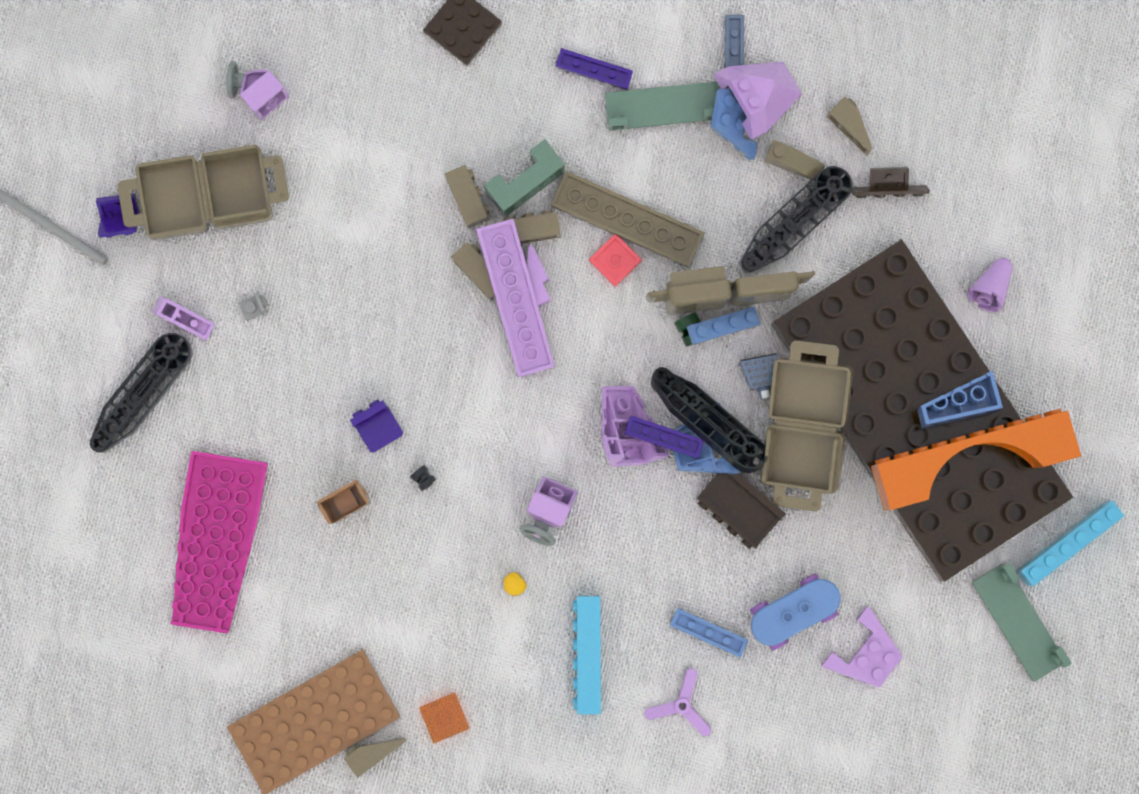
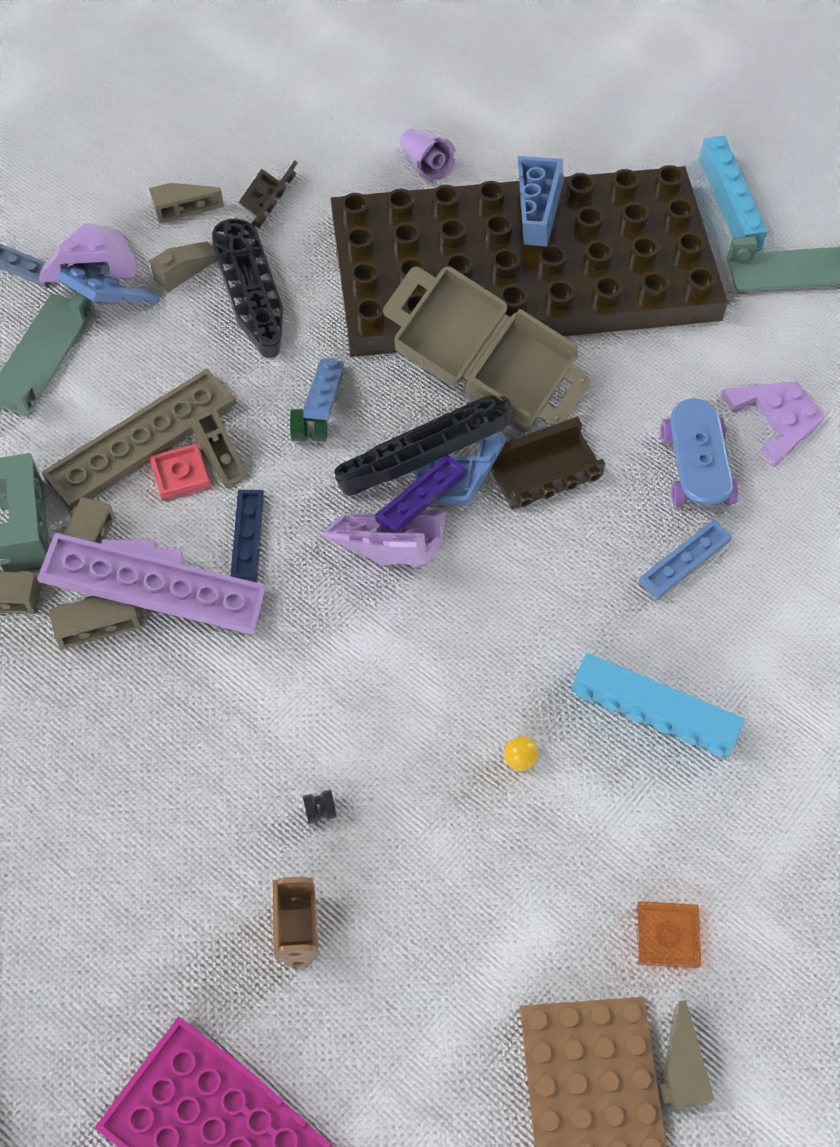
camera: 65 degrees left, 25 degrees down
dark purple bracket [350,399,403,453] -> none
lavender piece [519,476,578,546] -> none
lavender piece [644,668,711,736] -> none
dark tan piece [646,266,815,315] -> none
sand blue torso [739,353,777,400] -> none
orange arch [871,408,1082,511] -> none
none -> dark tan slope [188,407,248,487]
none -> dark blue tile [230,490,264,583]

